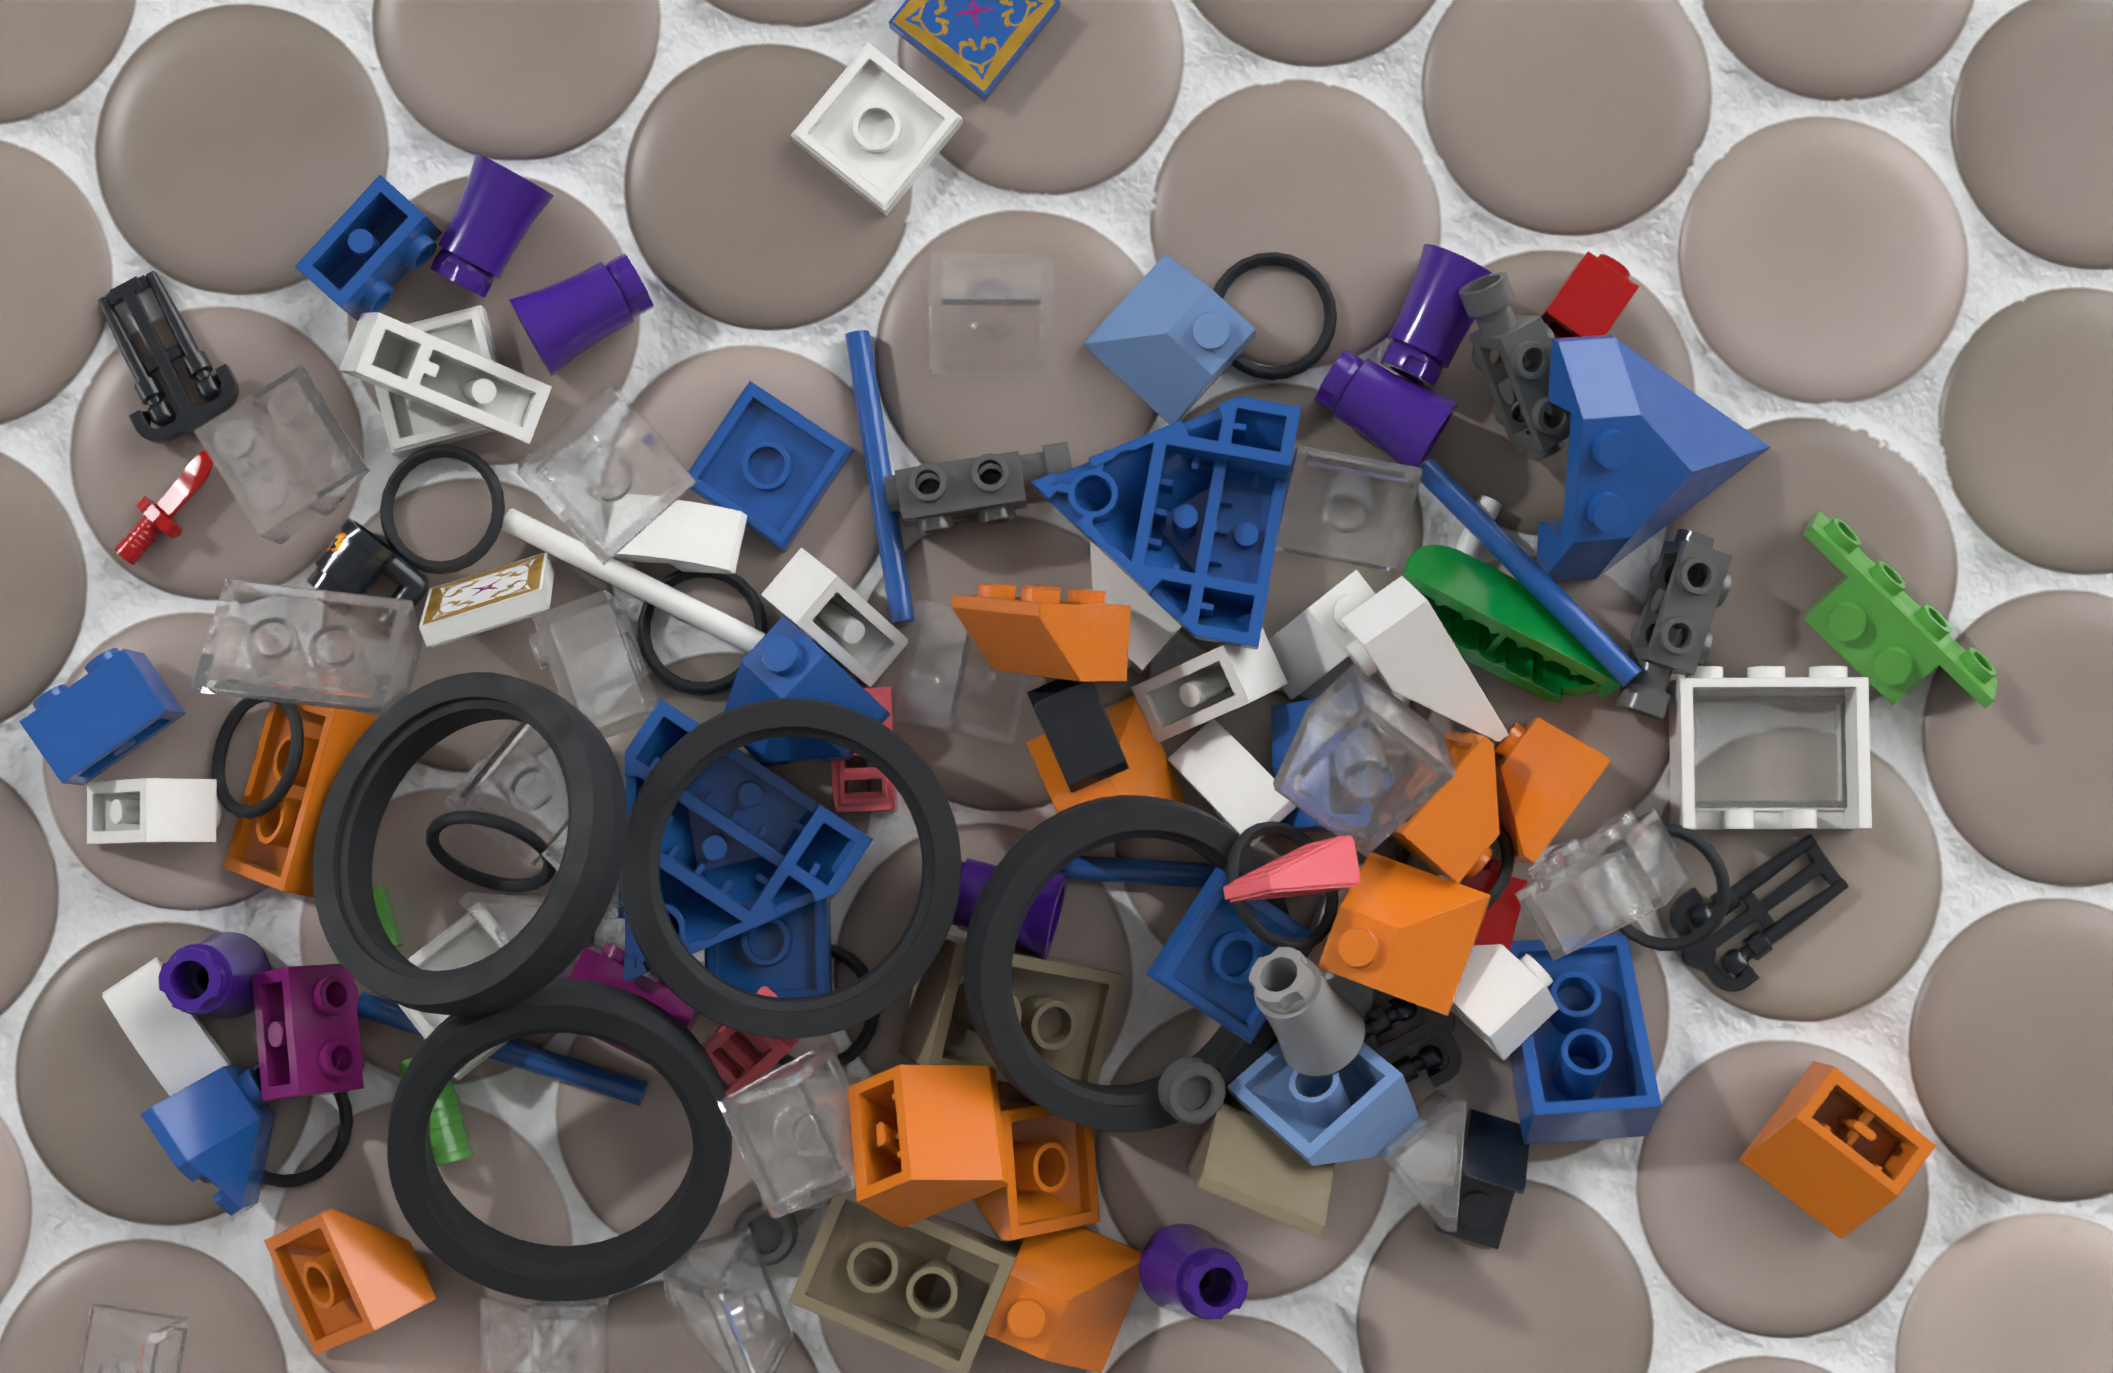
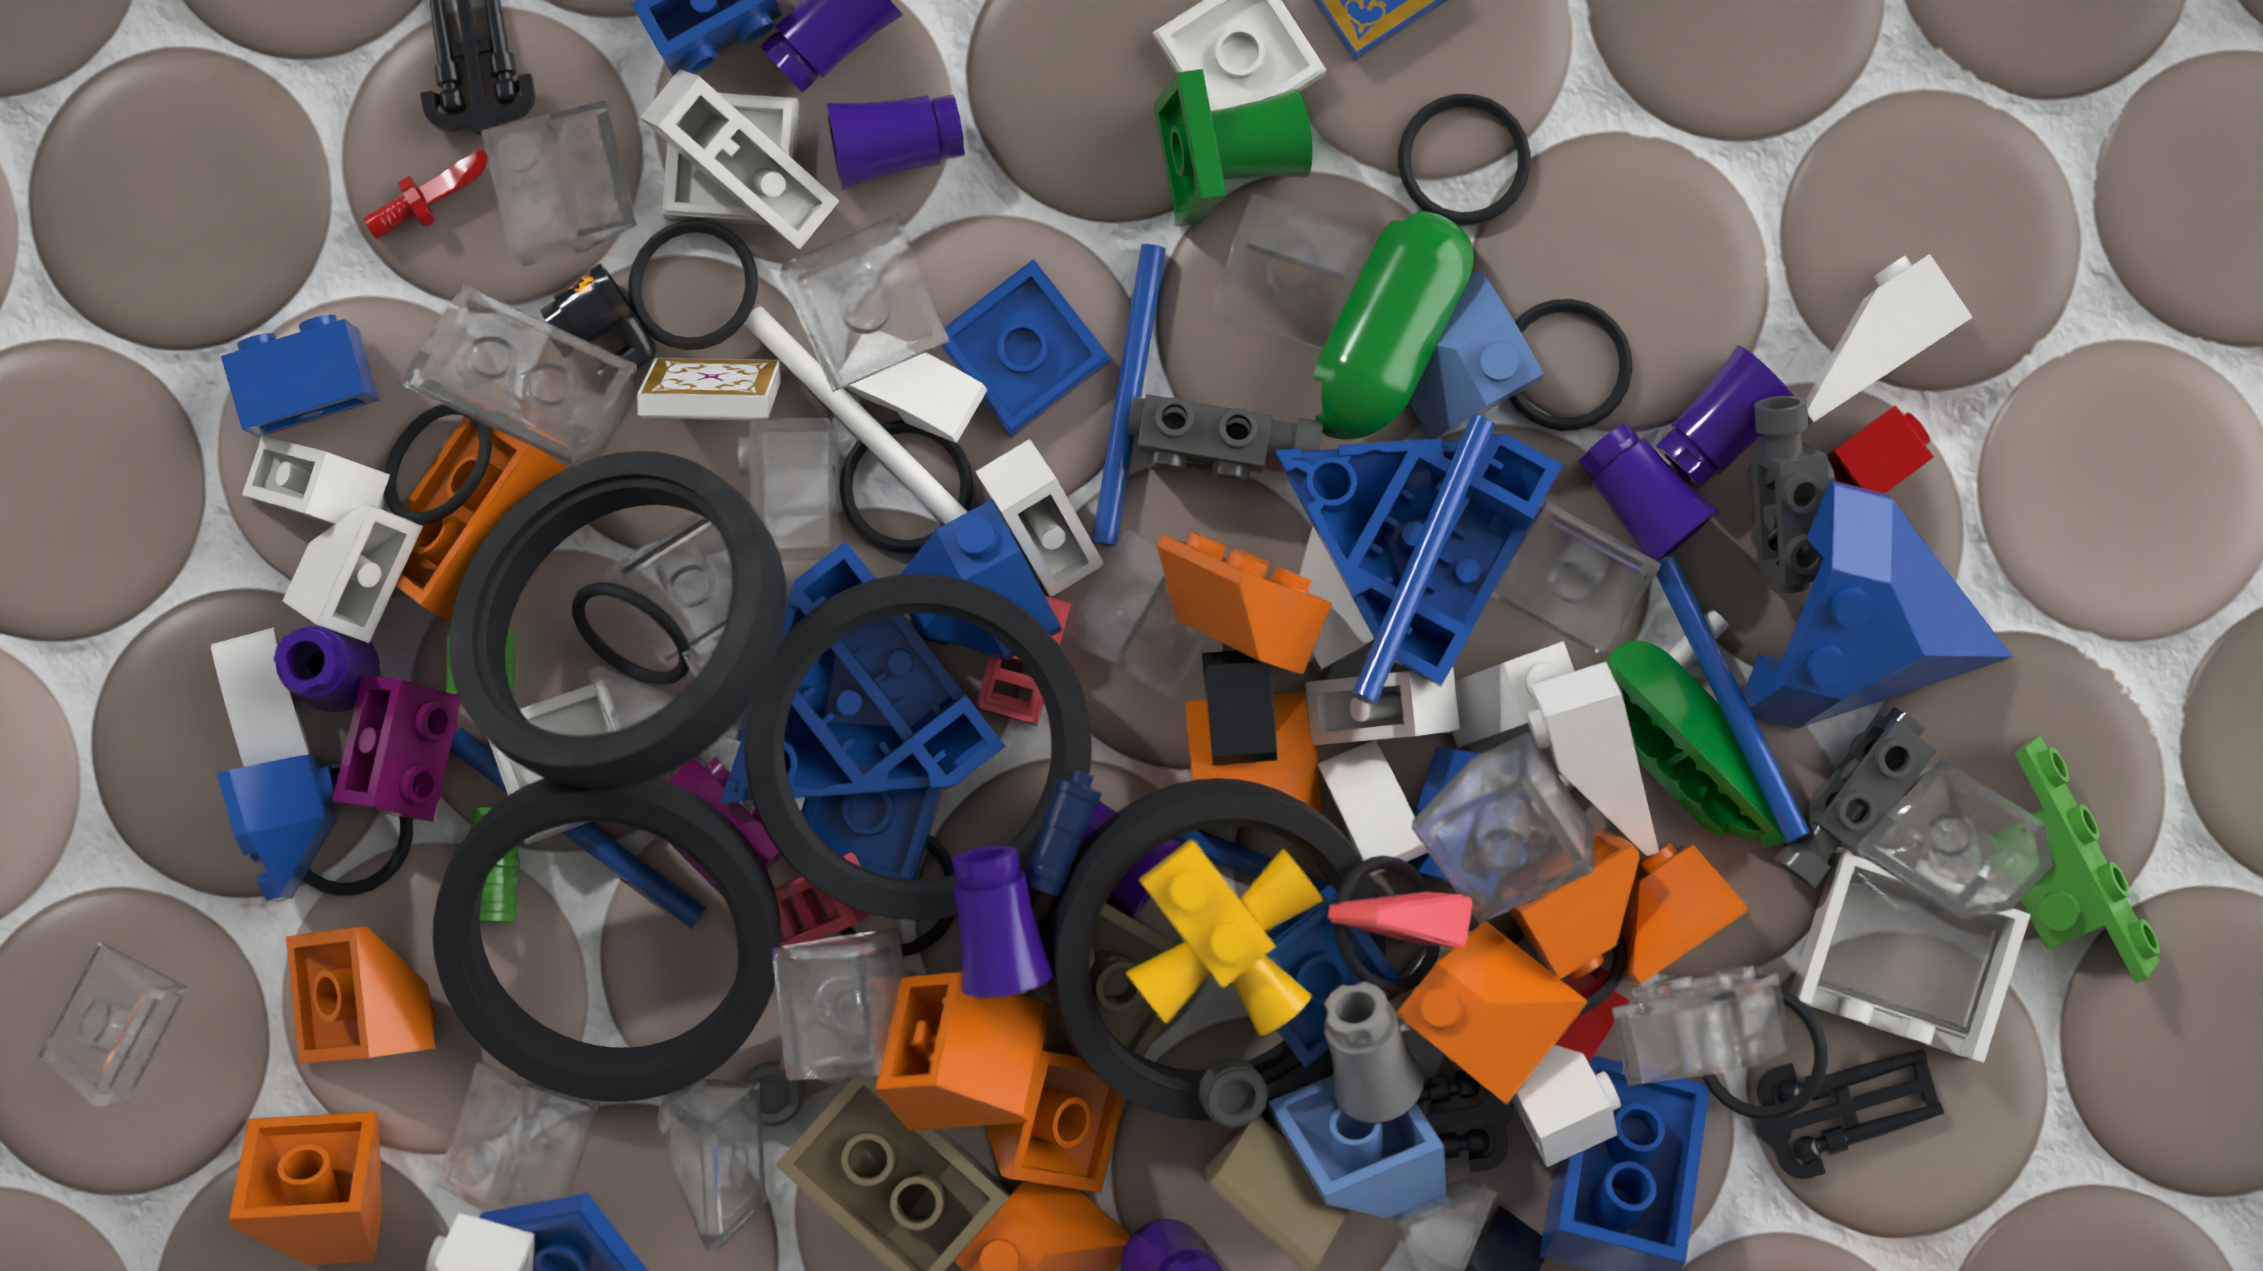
camera: 20 degrees right, 0 degrees up
none -> white slope [282,503,423,643]
none -> dark purple plant [952,845,1053,998]
none -> dark blue piece [1026,769,1102,896]
none -> yellow brick [1126,839,1324,1036]
none -> green plant [1154,69,1313,227]
none -> green brick [1313,210,1474,440]
none -> blue axle [1352,414,1495,705]
none -> black tyre [1398,94,1531,225]
none -> white slope [1806,254,1973,425]
none -> clear slope [1856,759,2053,919]

